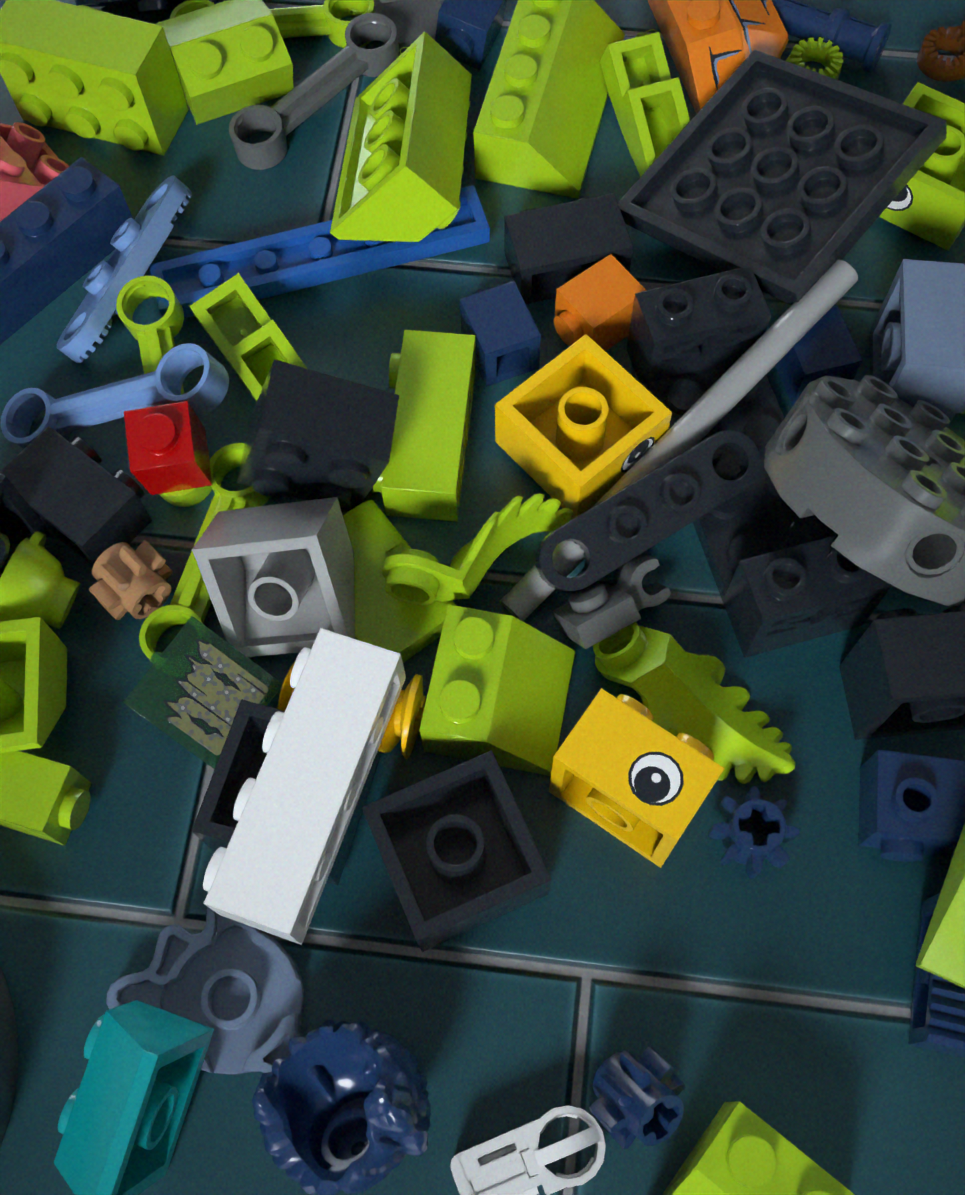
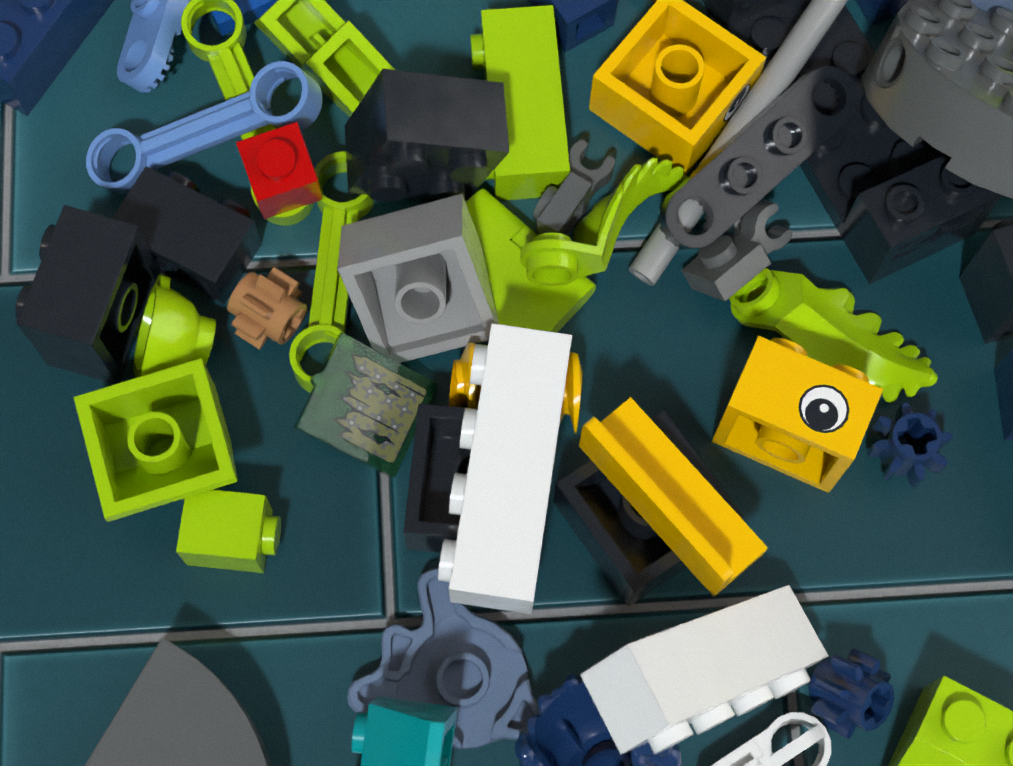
camera: 15 degrees left, 5 degrees up
lime slope [419,604,575,776] -> none
none -> dark grey plate [533,139,615,236]
none -> yellow panel [579,397,768,597]
none -> white brick [580,585,828,754]

